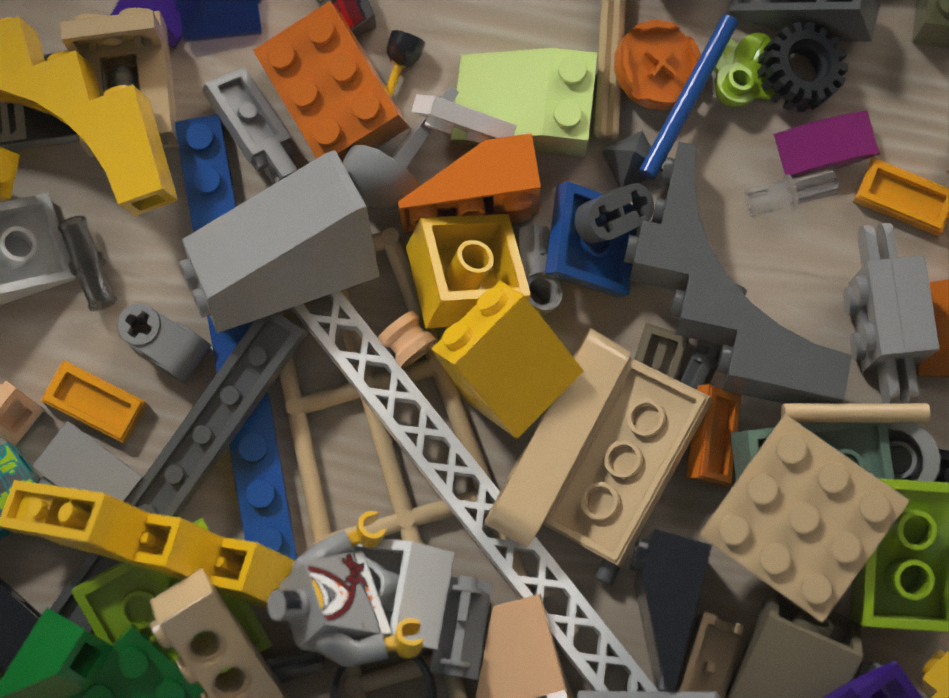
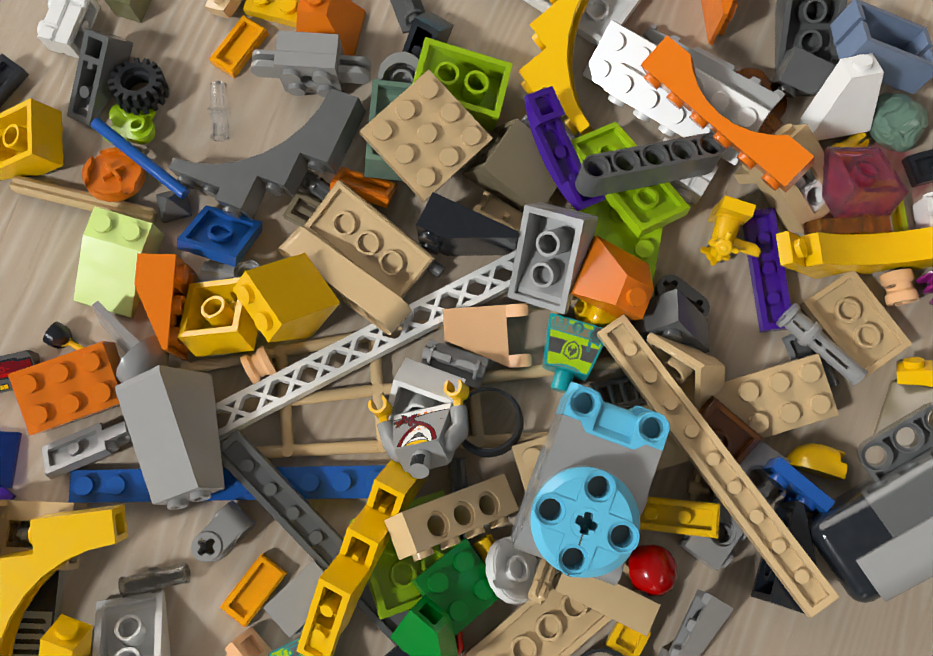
camera: 80 degrees left, 0 degrees up
white plate [411,94,517,145] -> none
dark grey beam [574,183,654,244] -> none
magenta slope [774,110,881,180] -> none
tan bar [781,403,930,423] -> none

